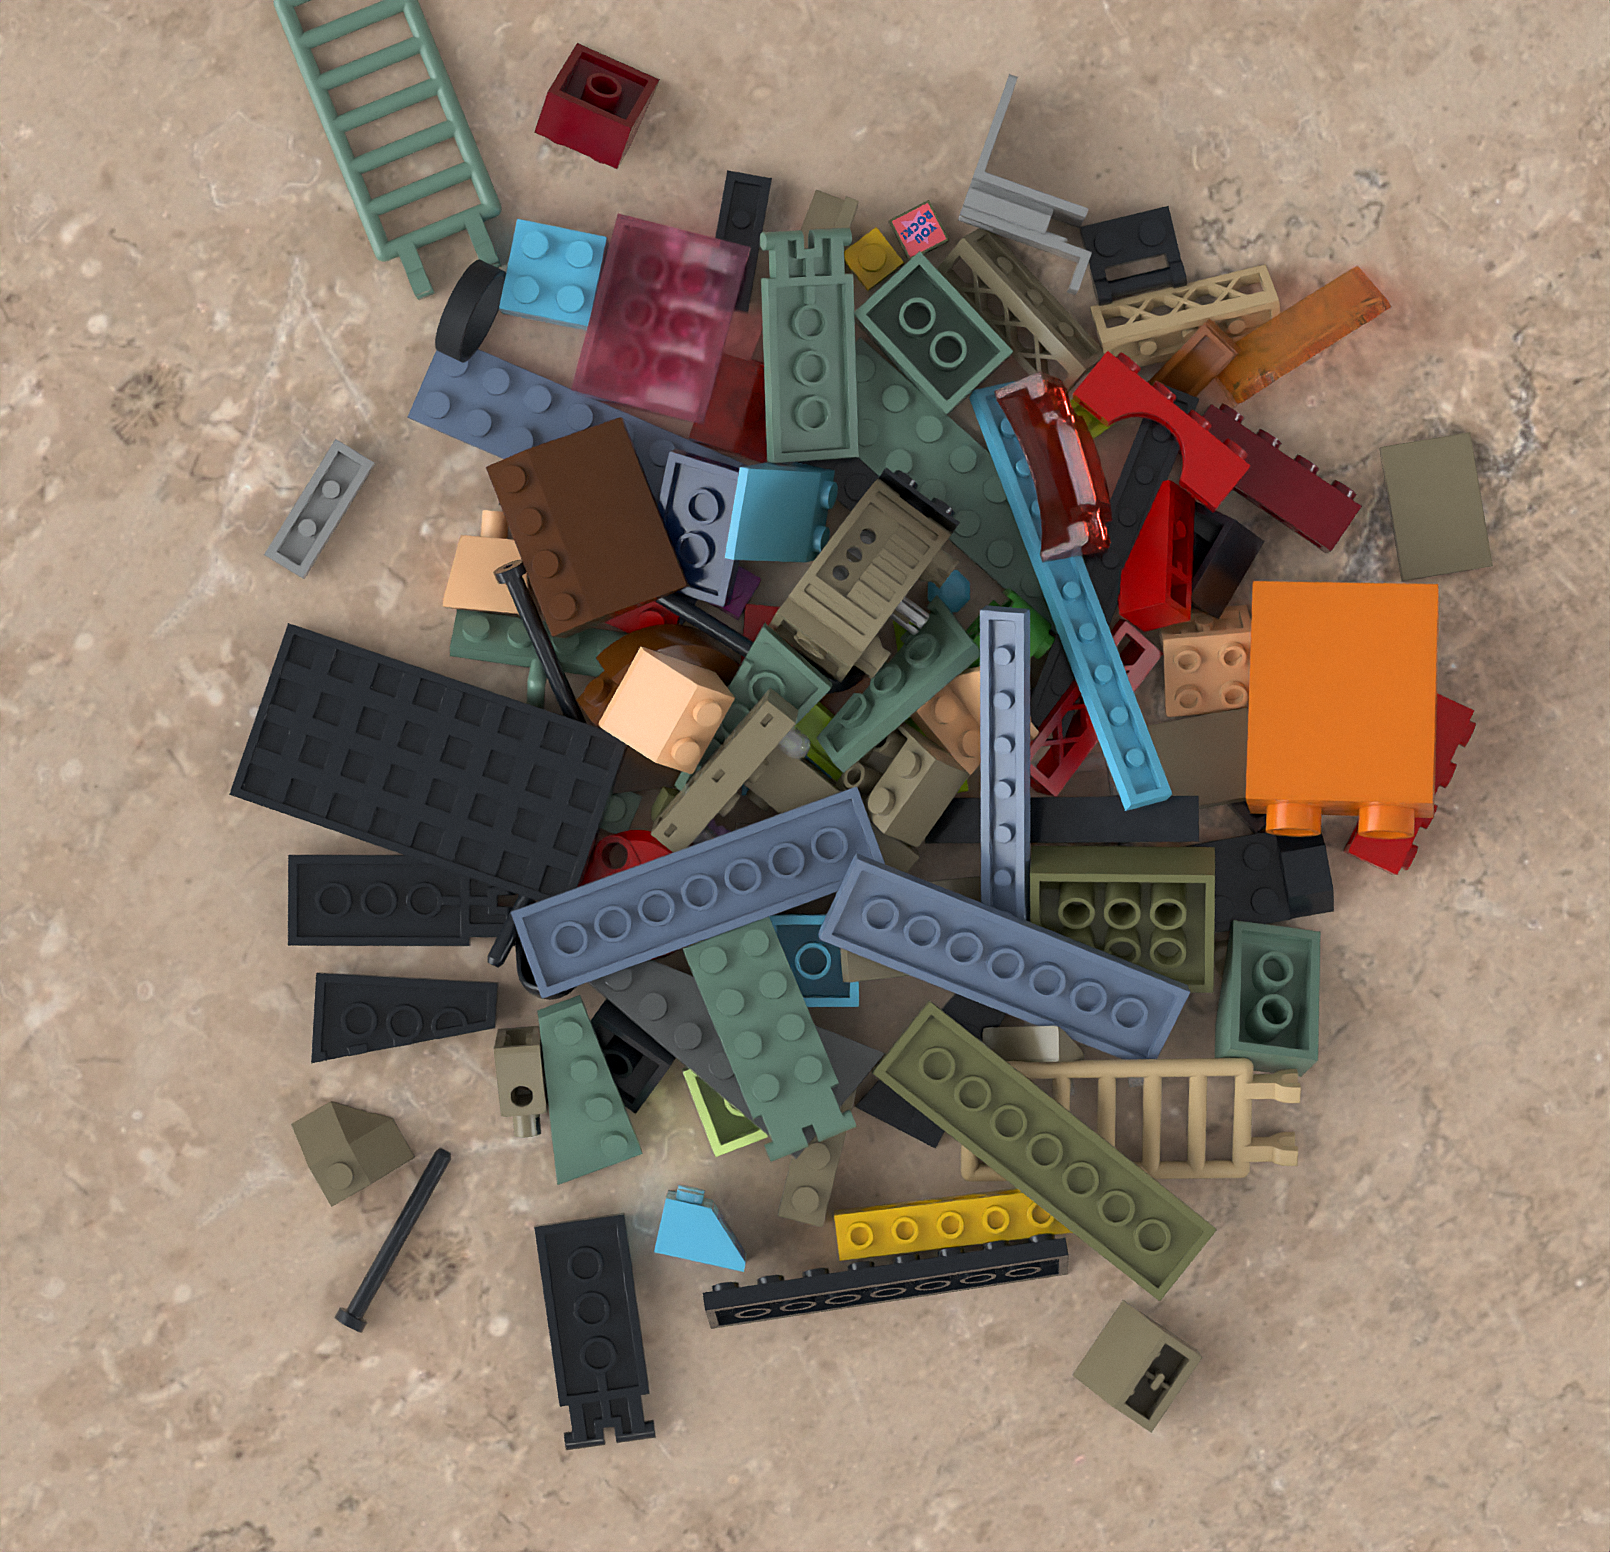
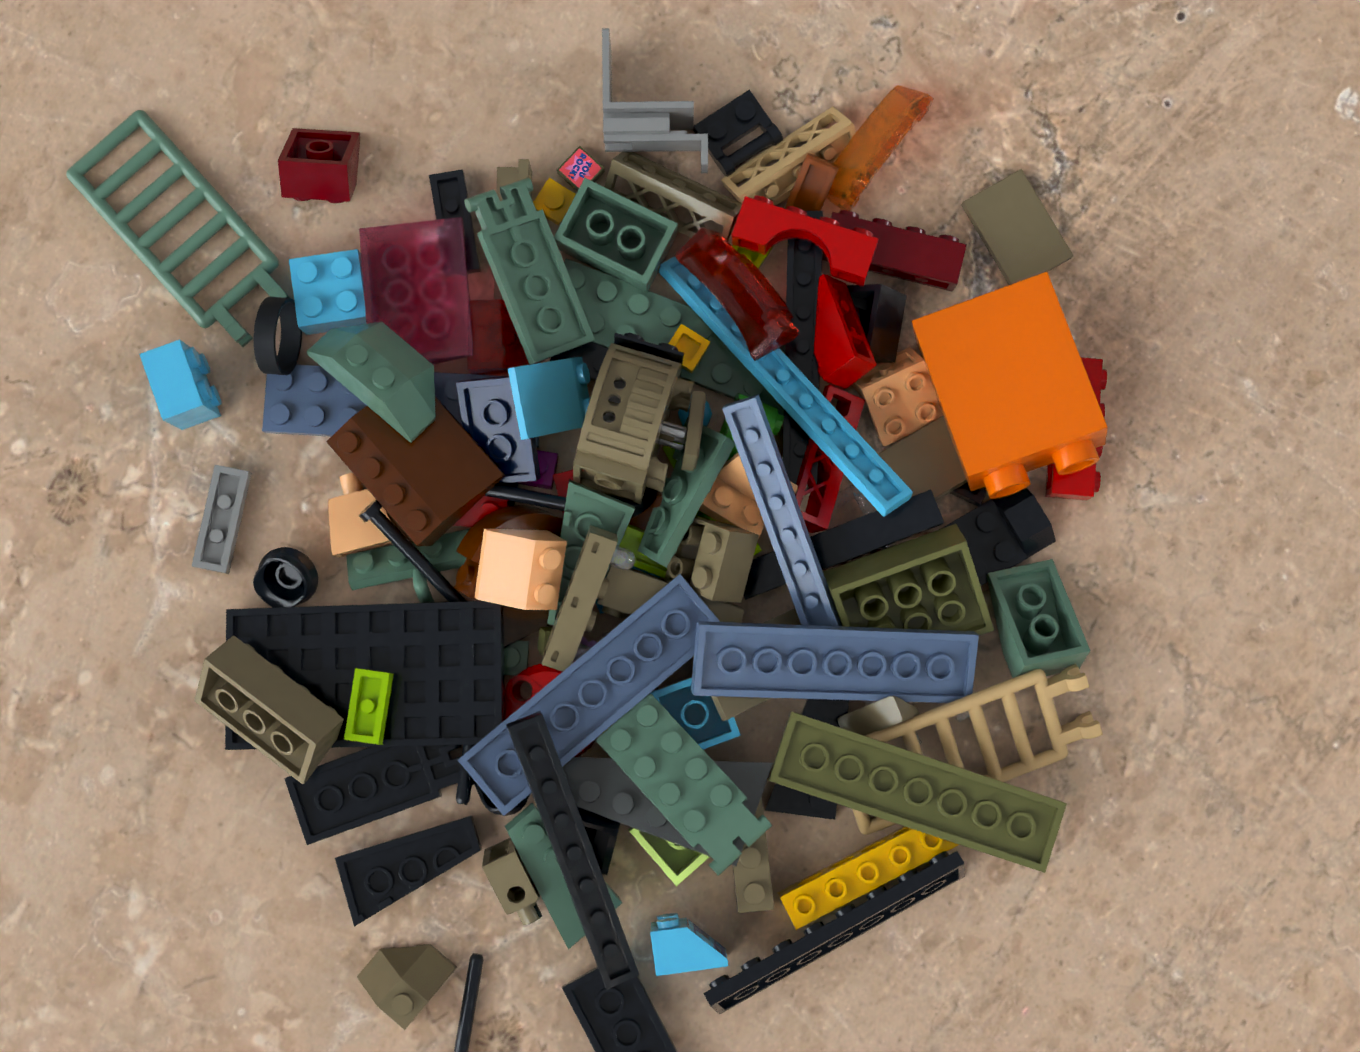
camera: 25 degrees left, 5 degrees down
dark tan slope [1072,1300,1202,1433] -> none
none -> medium azure brick [139,339,222,430]
none -> dark tan slope [194,635,344,784]
none -> black hat [253,547,318,608]
none -> sand green wedge [307,321,436,443]
none -> lime plate [344,668,394,745]
none -> black plate [506,711,640,990]
none -> yellow plate [668,324,711,373]
none -> dark tan tile [681,390,706,471]

